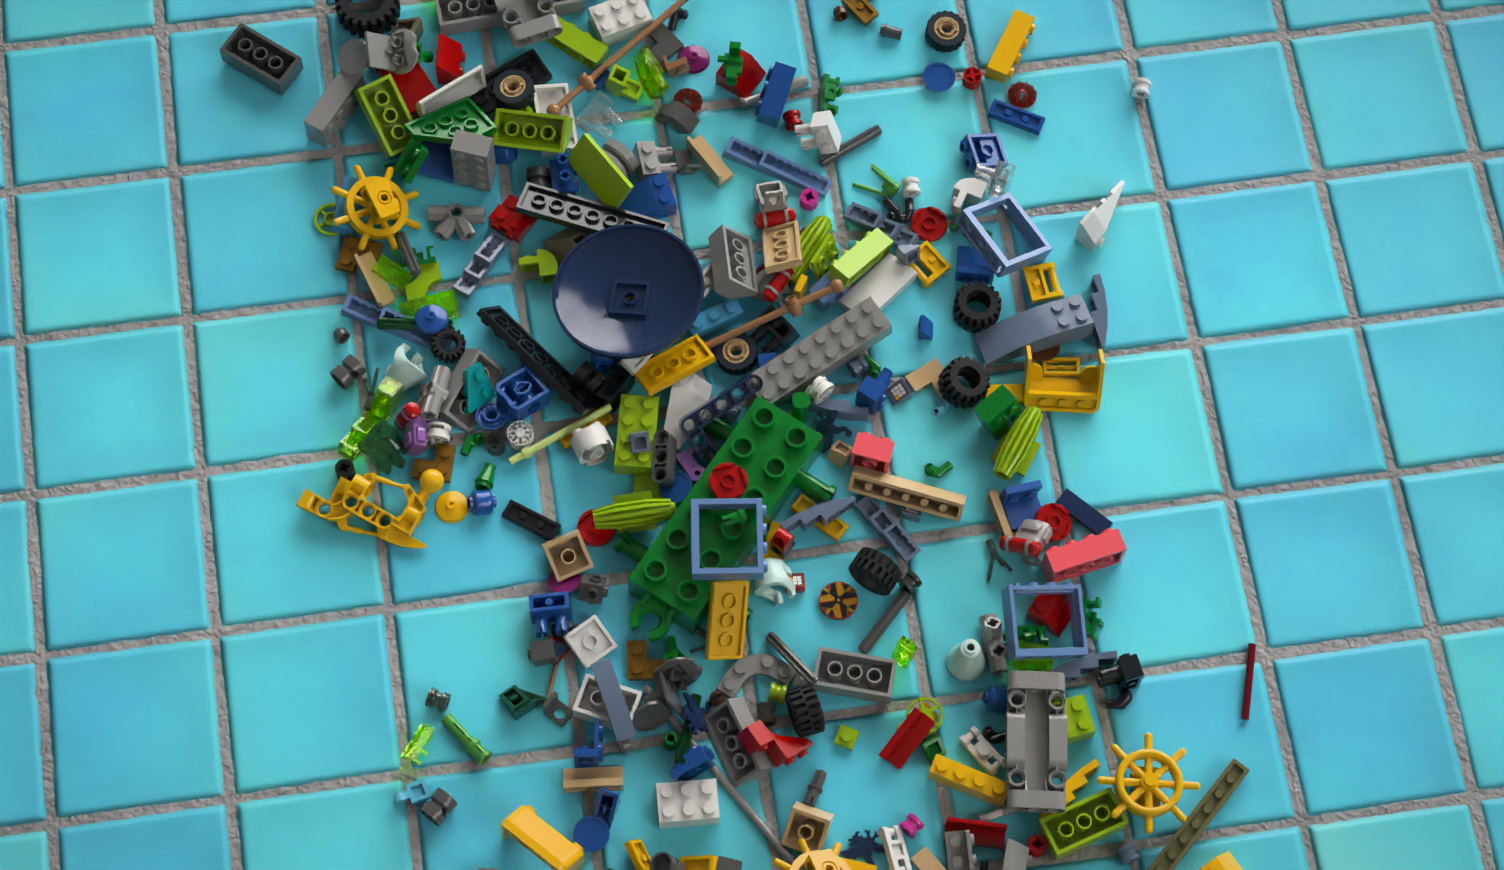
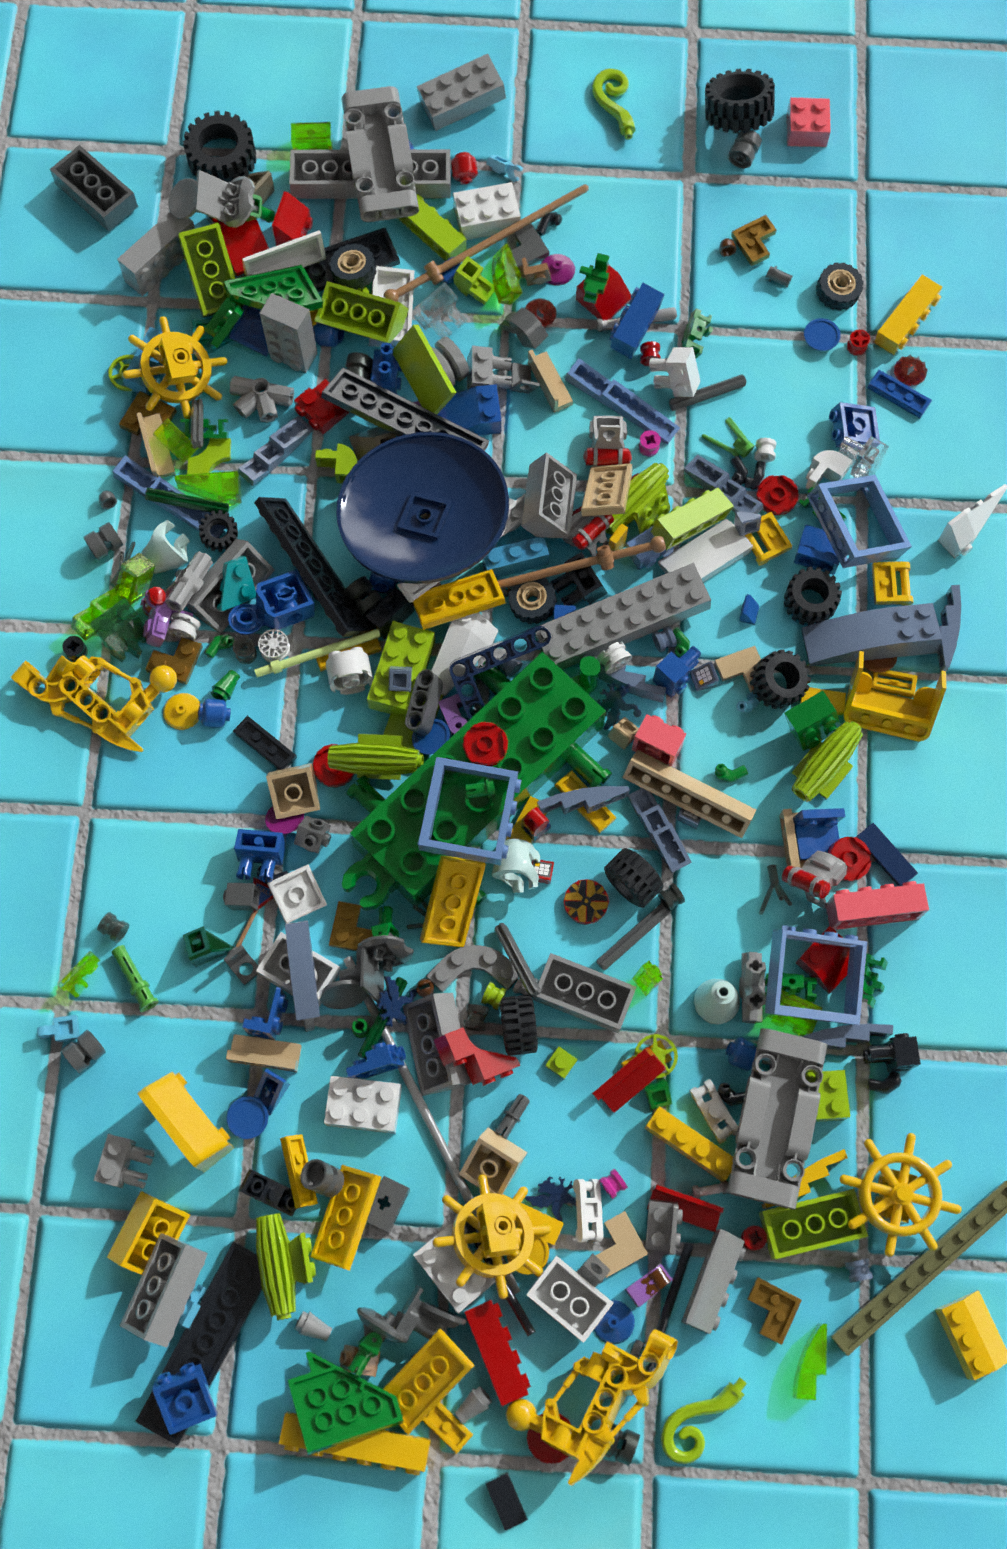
camera: 15 degrees right, 5 degrees up
blue piece [414,304,449,334] -> none

